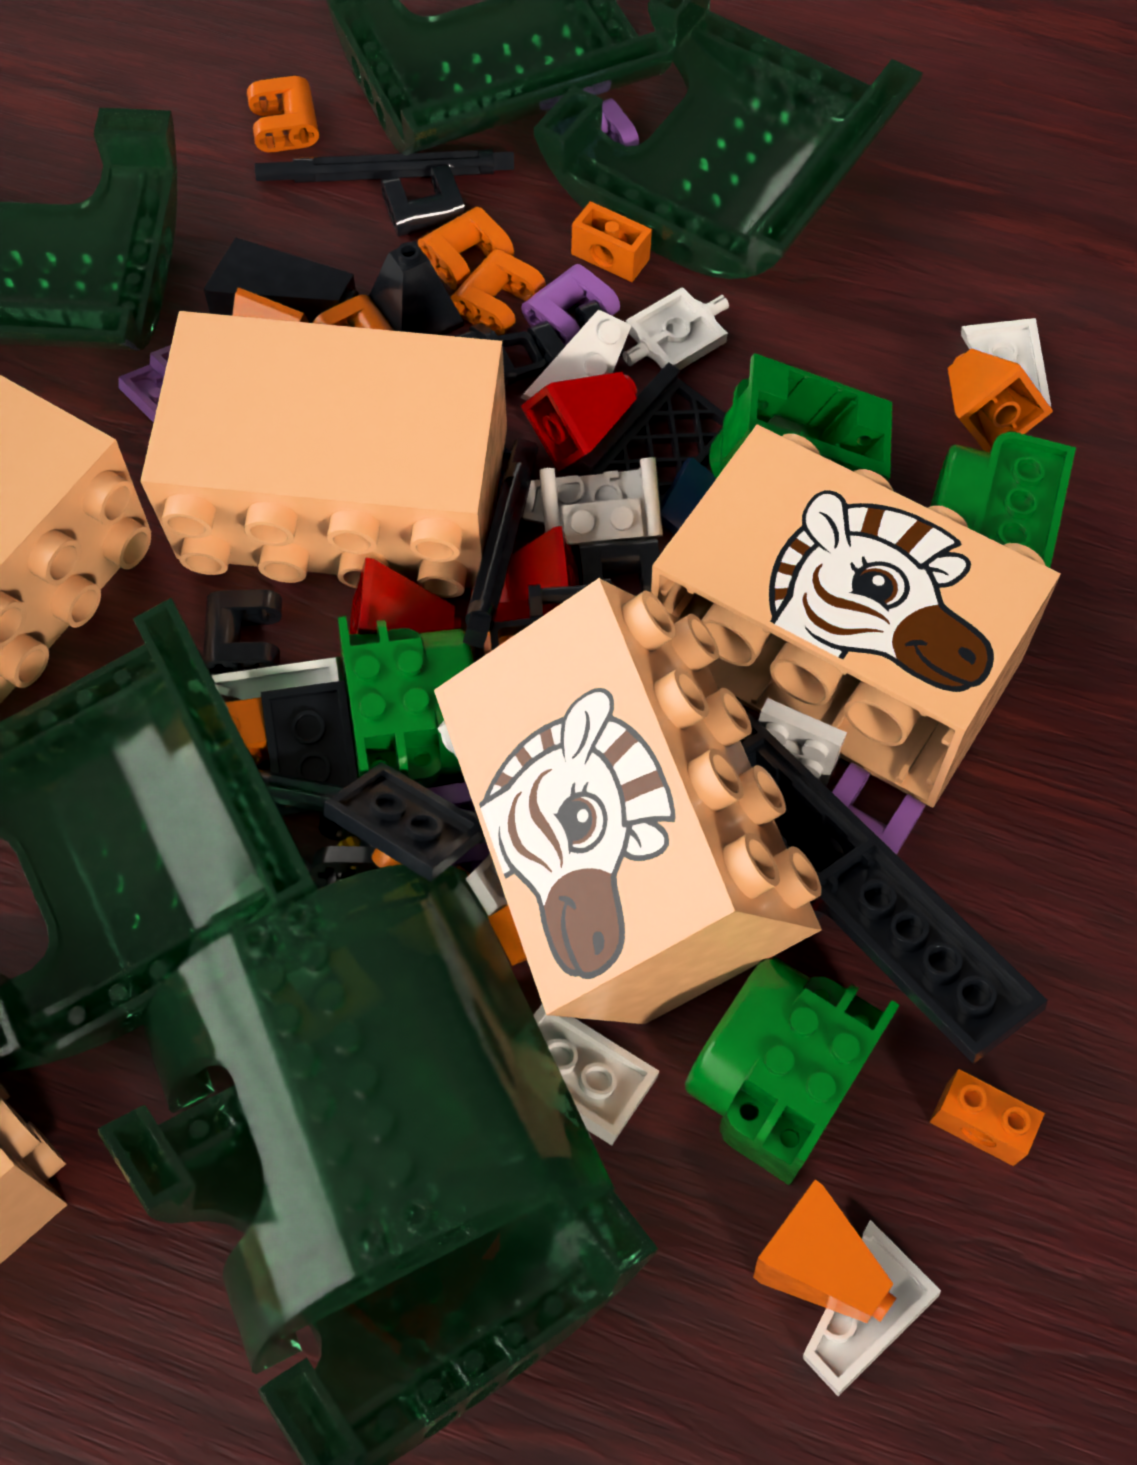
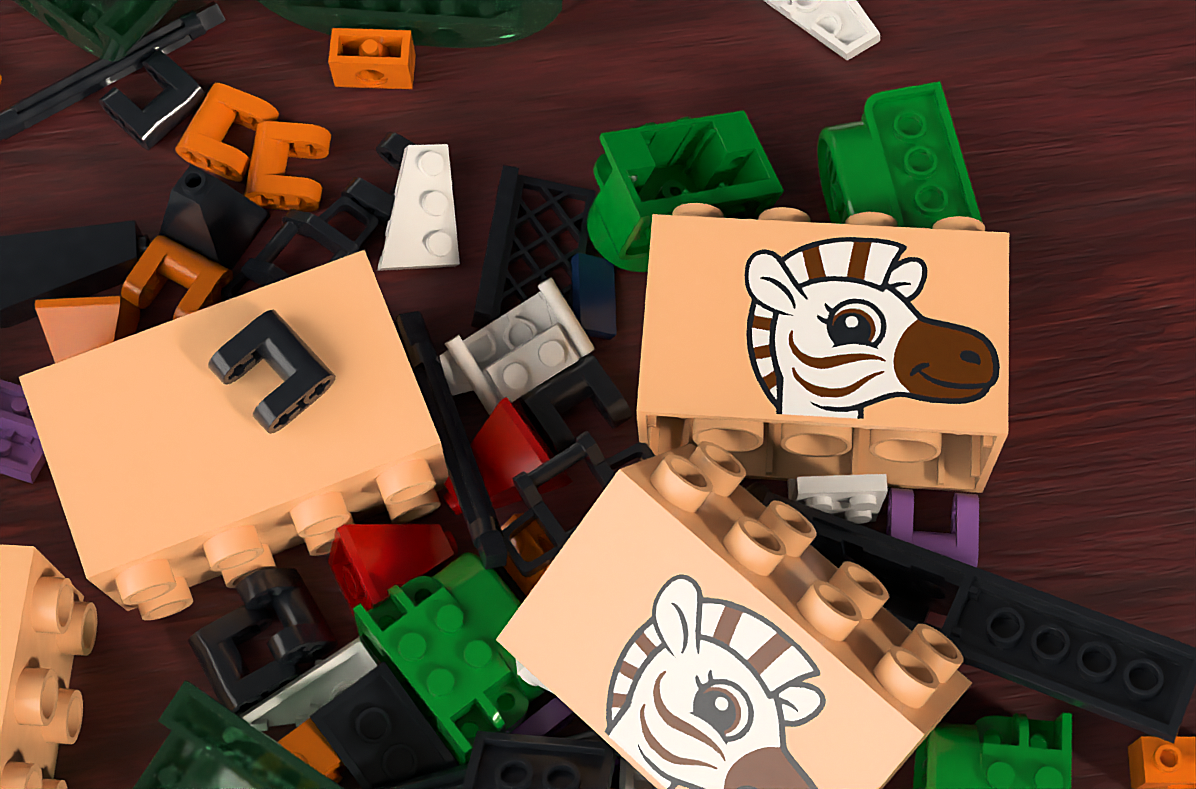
camera: 25 degrees left, 5 degrees up
medium lavender connector [521,264,620,345] -> none
red slope [521,371,637,472] -> none
white plate [623,287,729,370] -> none
orange slope [947,348,1053,452] -> none
none -> black connector [208,309,336,434]
none -> black connector [236,568,338,665]

